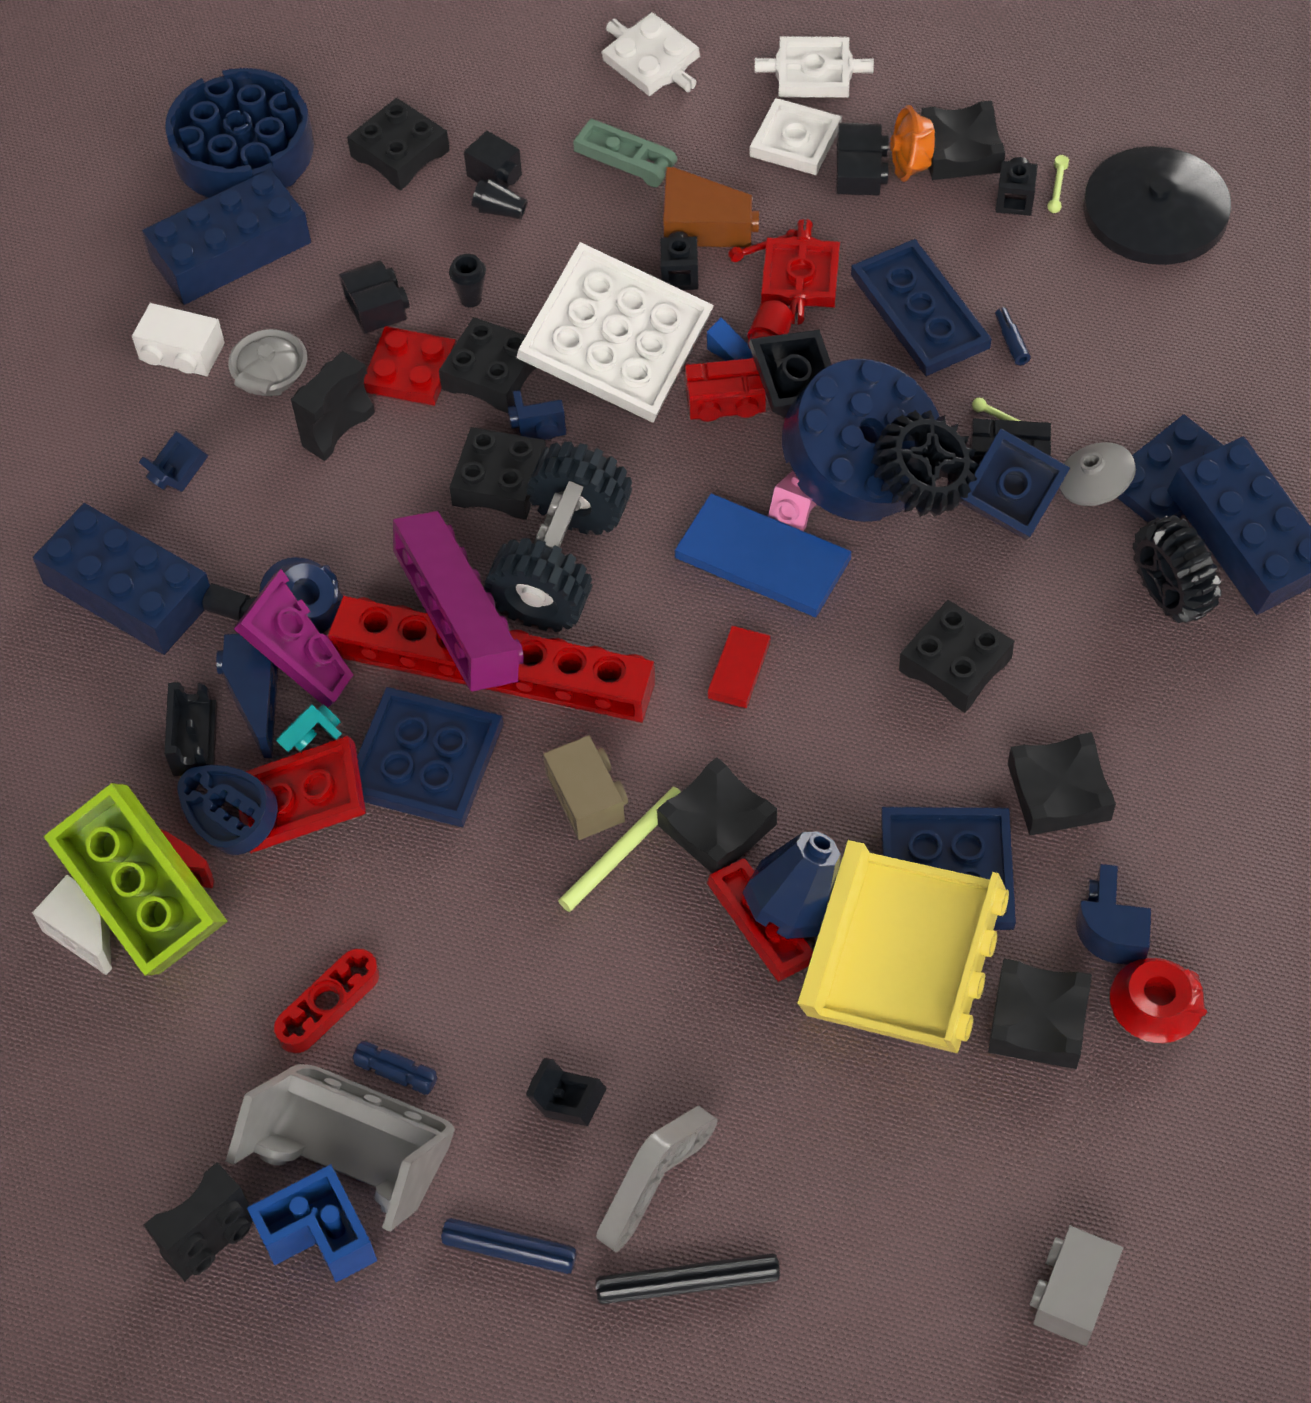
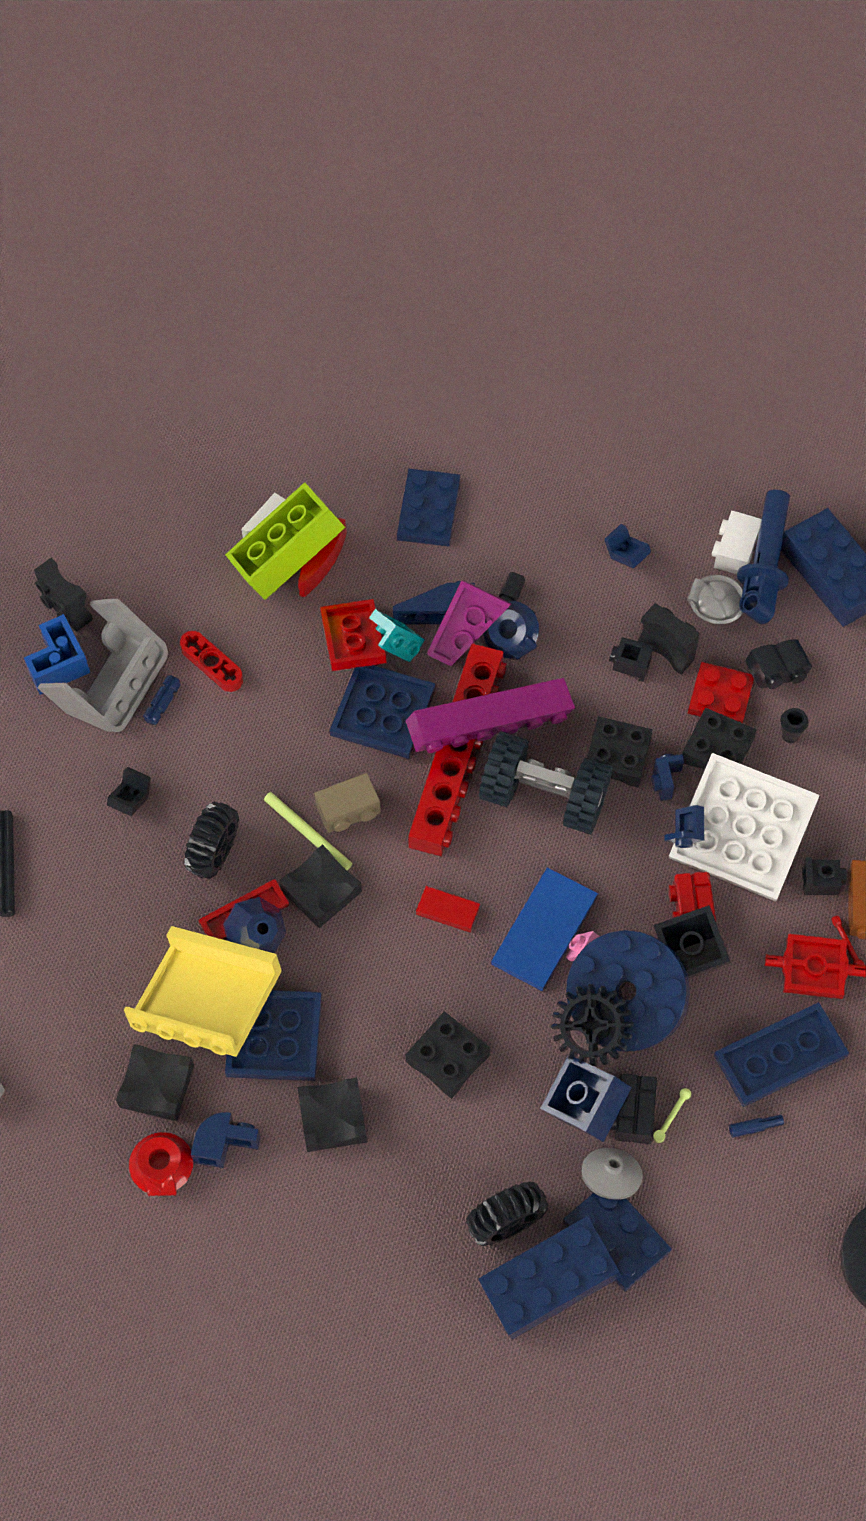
camera: 90 degrees right, 5 degrees up
dark blue brick [32,503,210,655] -> none
black hinge [164,682,217,776] -> none
dark blue piece [177,765,278,855] -> none
dark blue axle [441,1218,577,1274] -> none
light grey beam [596,1106,718,1252] -> none
blue piece [707,317,753,361] -> none
red brick [747,301,794,350] -> none
none -> black gear [184,801,239,879]
none -> dark blue plate [397,468,460,547]
none -> black brick [609,637,653,682]
none -> dark blue bracket [664,805,705,848]
none -> dark blue piece [737,489,790,624]

